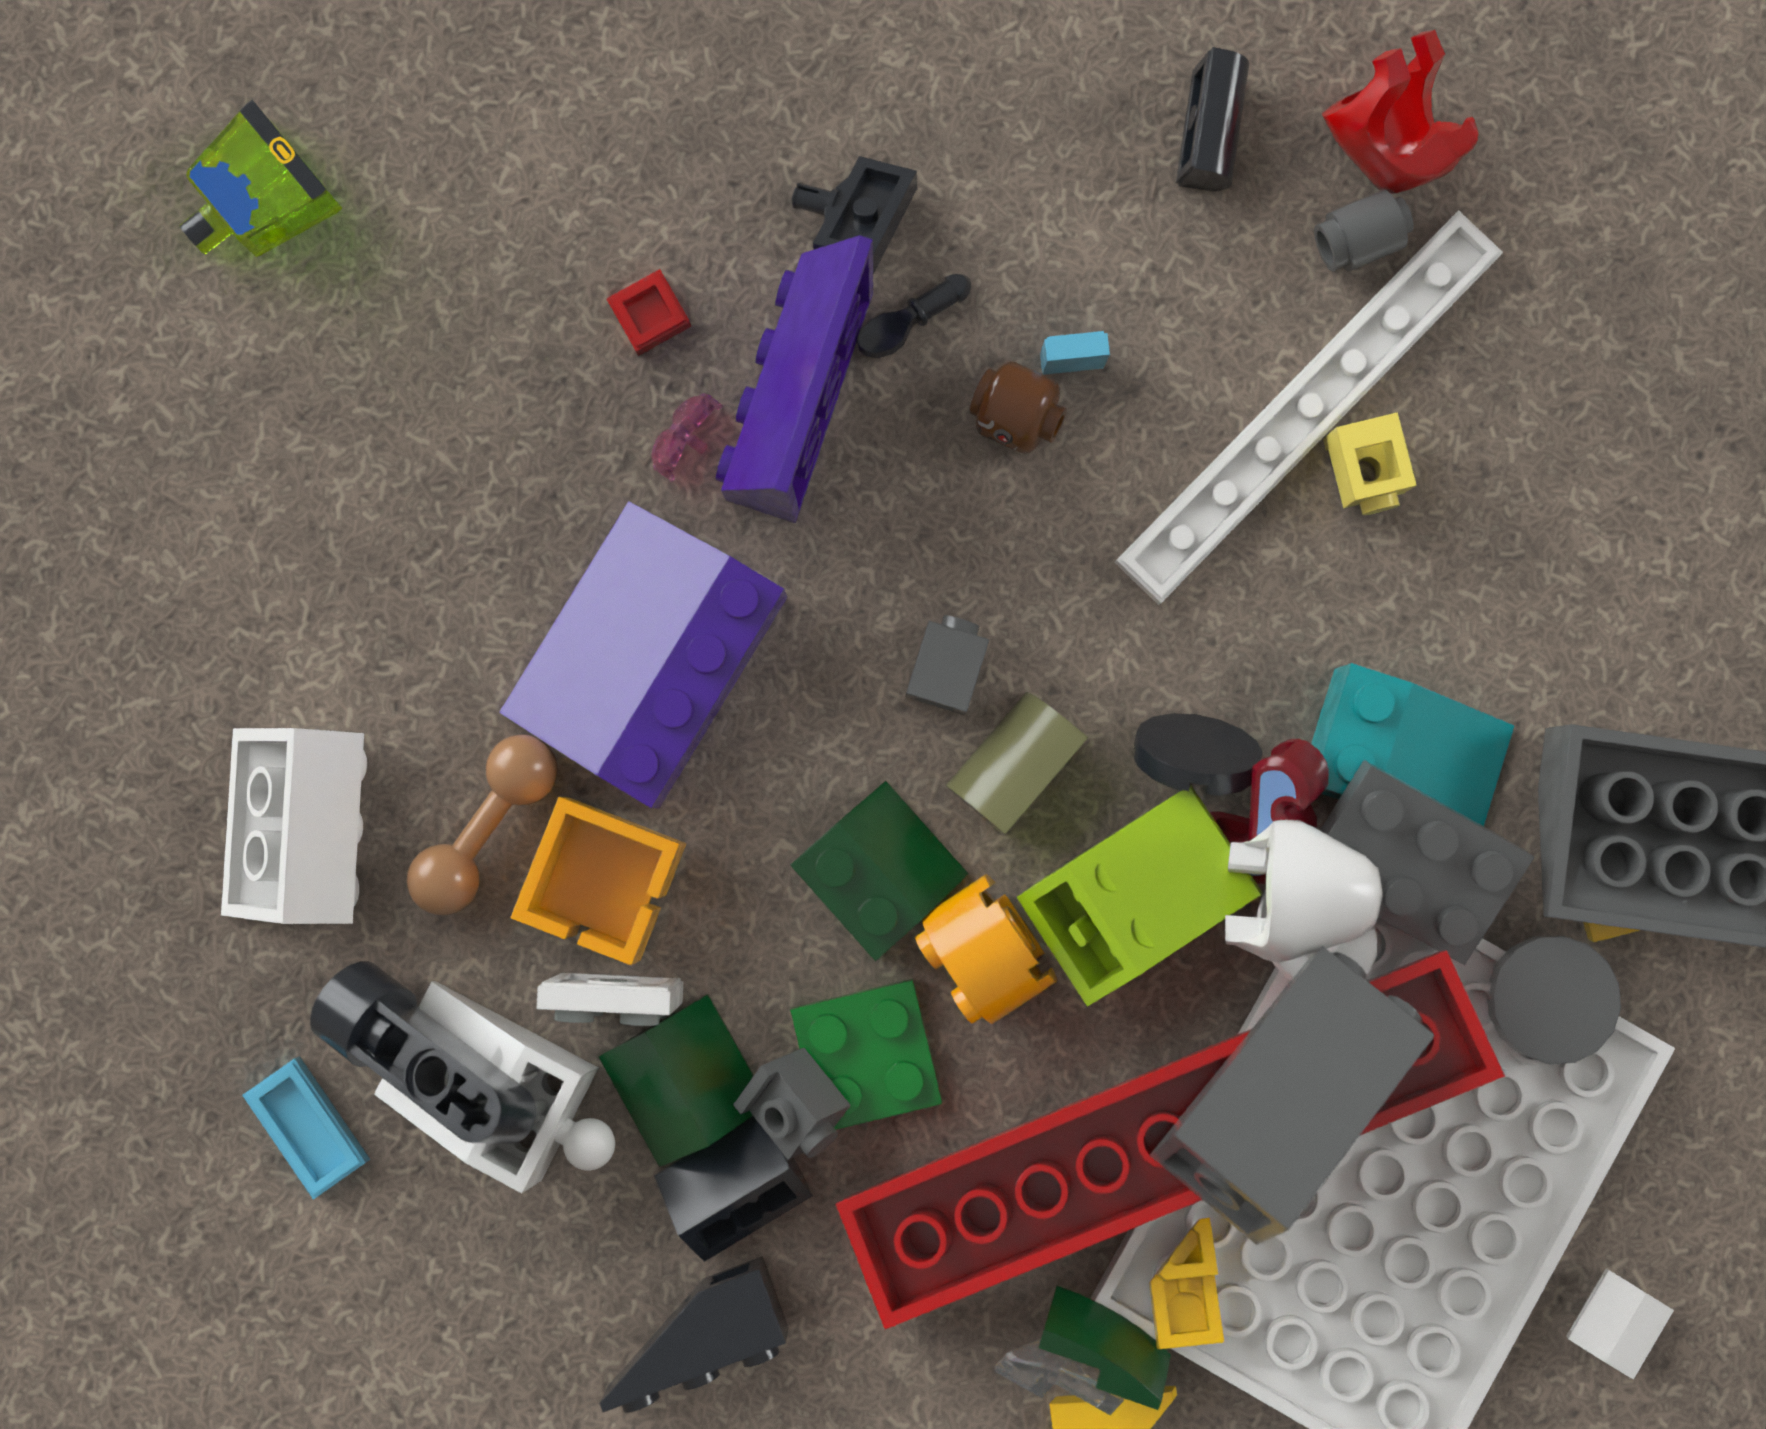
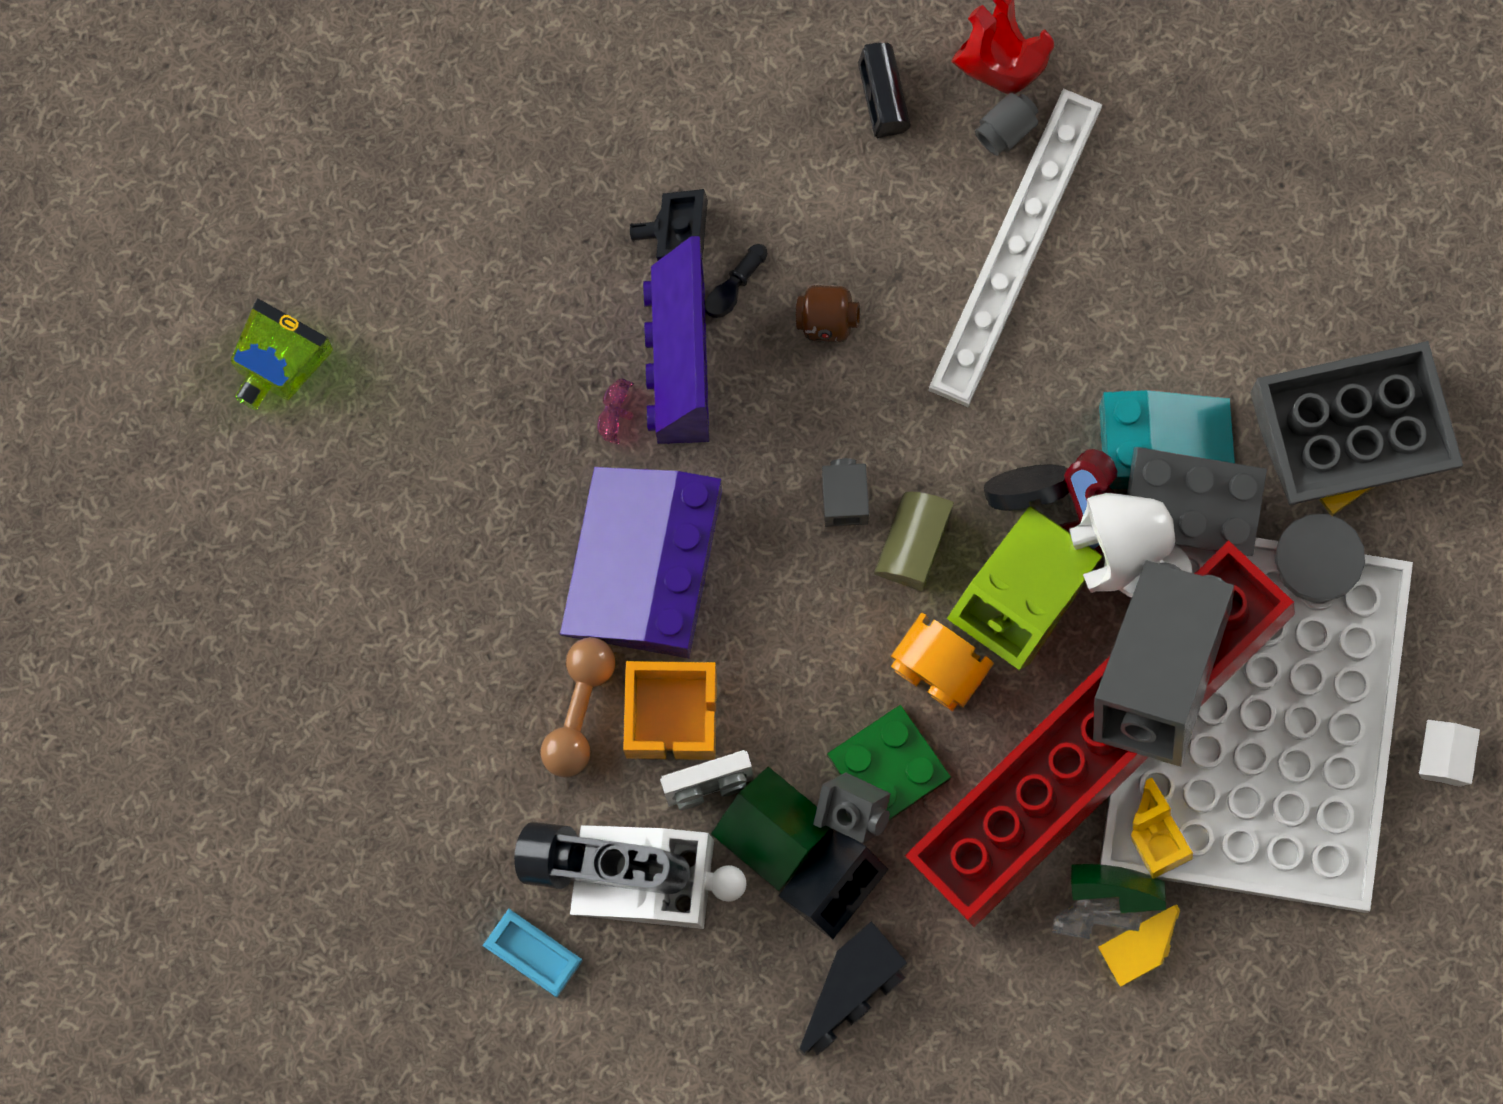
camera: 15 degrees left, 10 degrees down
white slope [221,728,367,924] -> none
red tile [606,269,692,356] -> none
dark green slope [790,781,969,962] -> none
medium azure tile [1040,331,1110,375] -> none
light yellow brick [1323,412,1417,515] -> none

